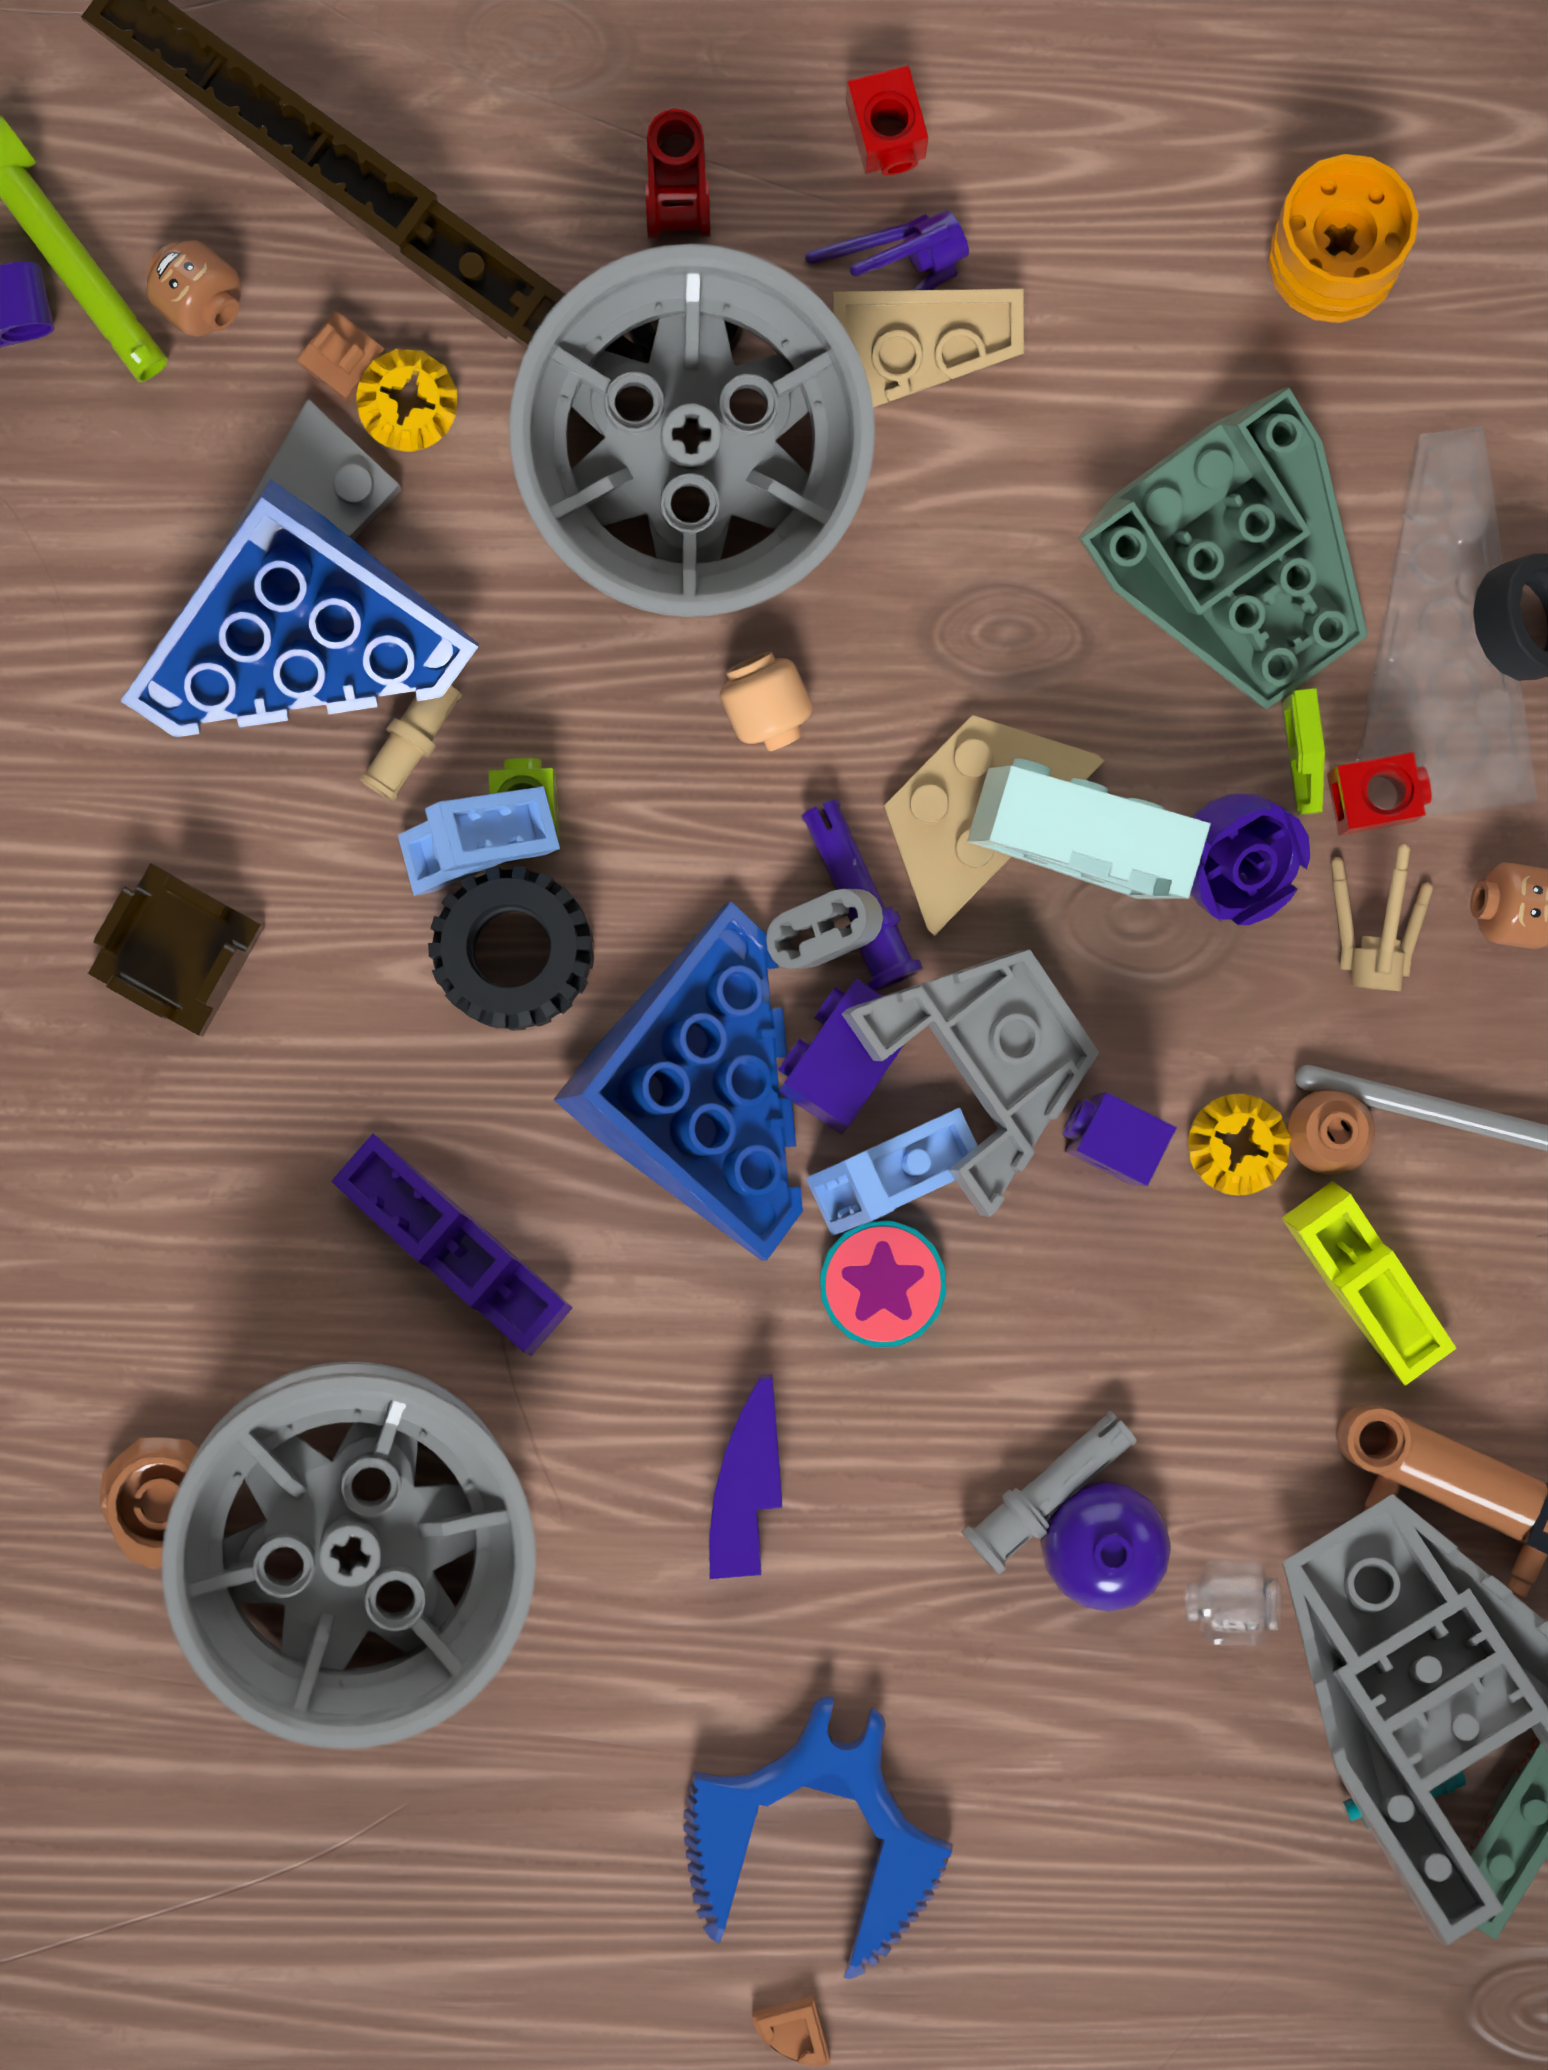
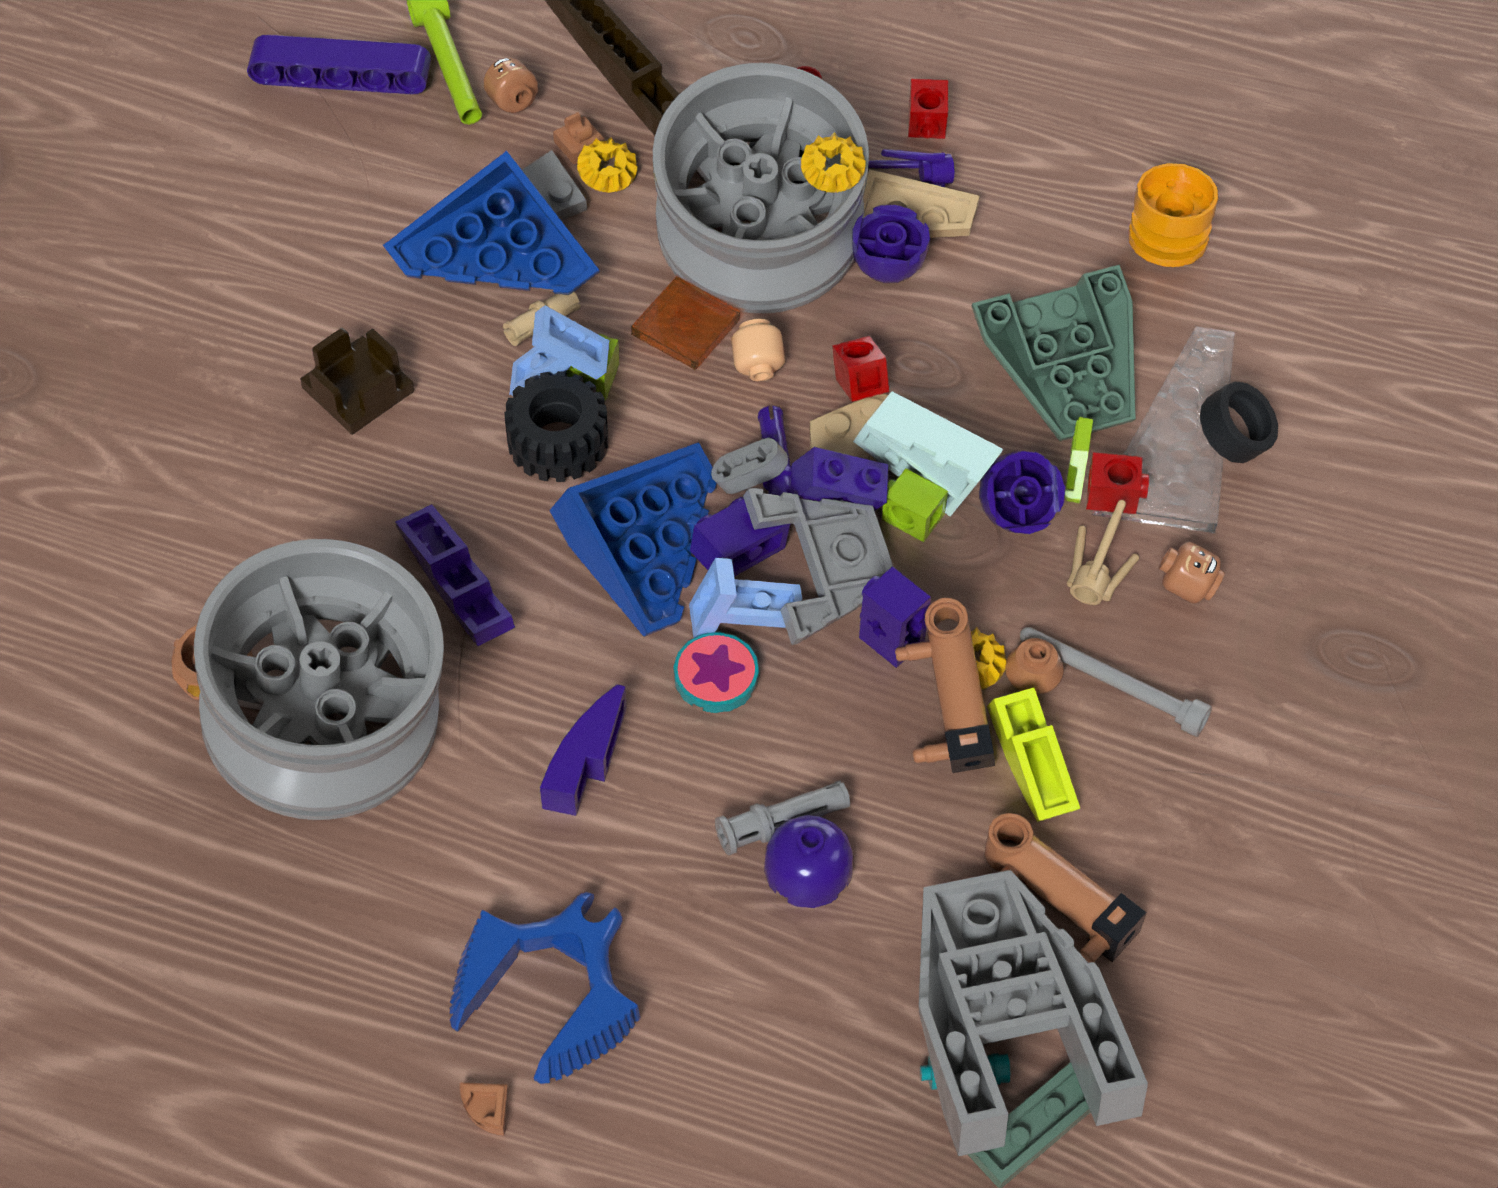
camera: 15 degrees right, 30 degrees down
clear head [1186,1561,1282,1646] -> none
none -> clear orange plate [631,276,741,370]
none -> dark purple brick [790,447,888,511]
none -> yellow gear [801,132,866,193]
none -> red brick [832,336,889,402]
none -> dark purple cylinder [852,205,930,283]
none -> lime brick [882,468,948,542]
none -> nougat piece [895,598,995,774]

